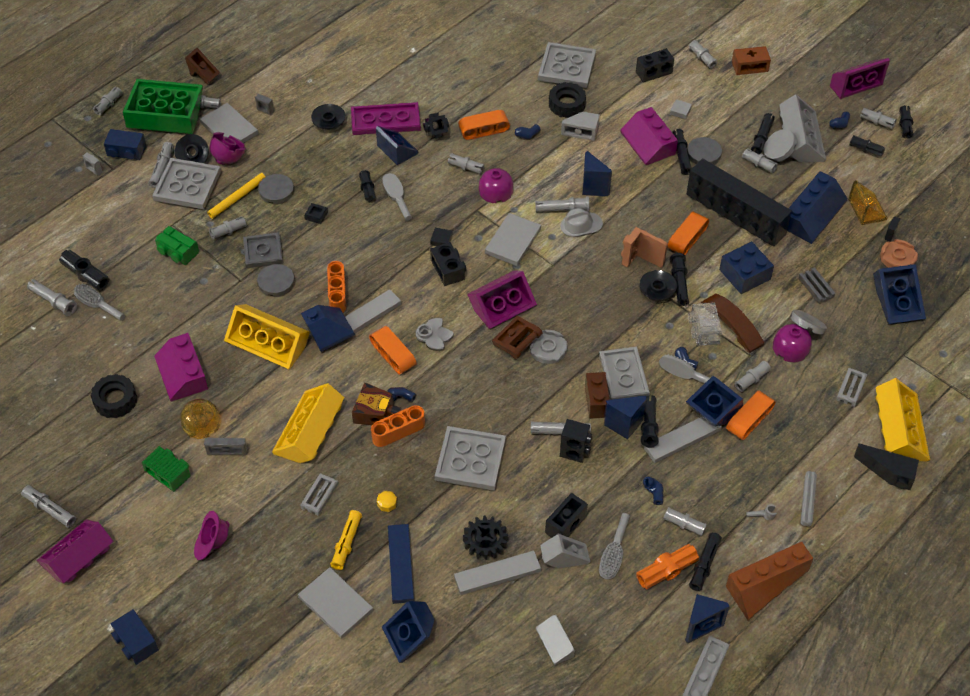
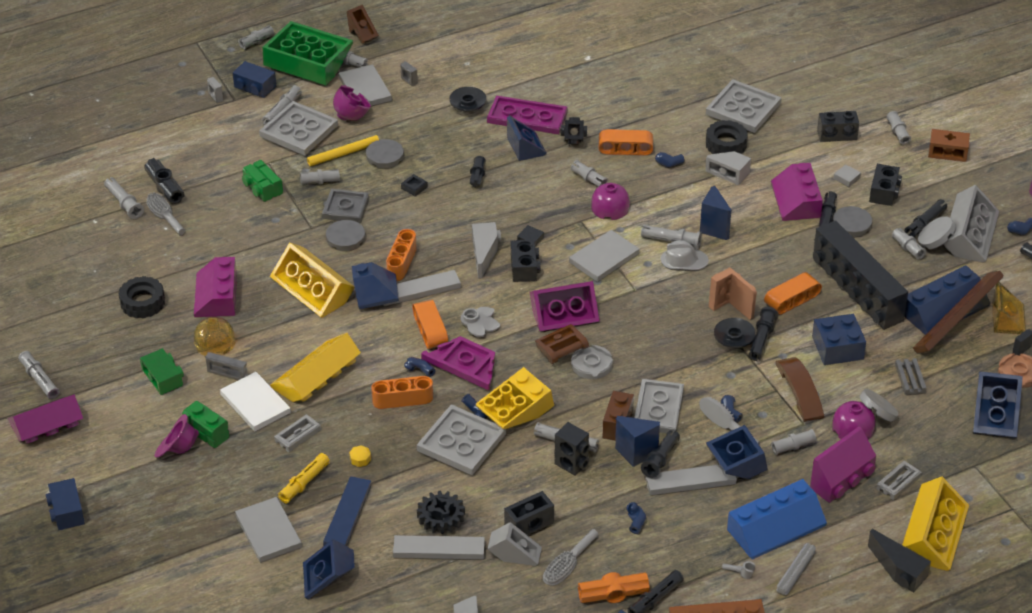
camera: 20 degrees right, 10 degrees down
black dish [175,134,209,163] -> none
torso [352,382,402,425] -> none
light grey piece [382,173,412,221] -> none
light grey pin [663,507,707,536] -> none
clear brick [688,303,722,346] -> none
orange beam [726,390,776,440] -> none
none -> green brick [182,401,230,448]
none -> white tile [220,372,291,432]
none -> magenta wing [421,336,495,390]
none -> dark blue arm [461,394,487,419]
none -> light grey slope [472,222,501,279]
none -> yellow slope [475,367,554,430]
none -> blue slope [727,479,827,560]
none -> magenta slope [810,427,876,503]
none -> black brick [869,163,902,206]
none -> reddish brown tile [913,270,1004,353]

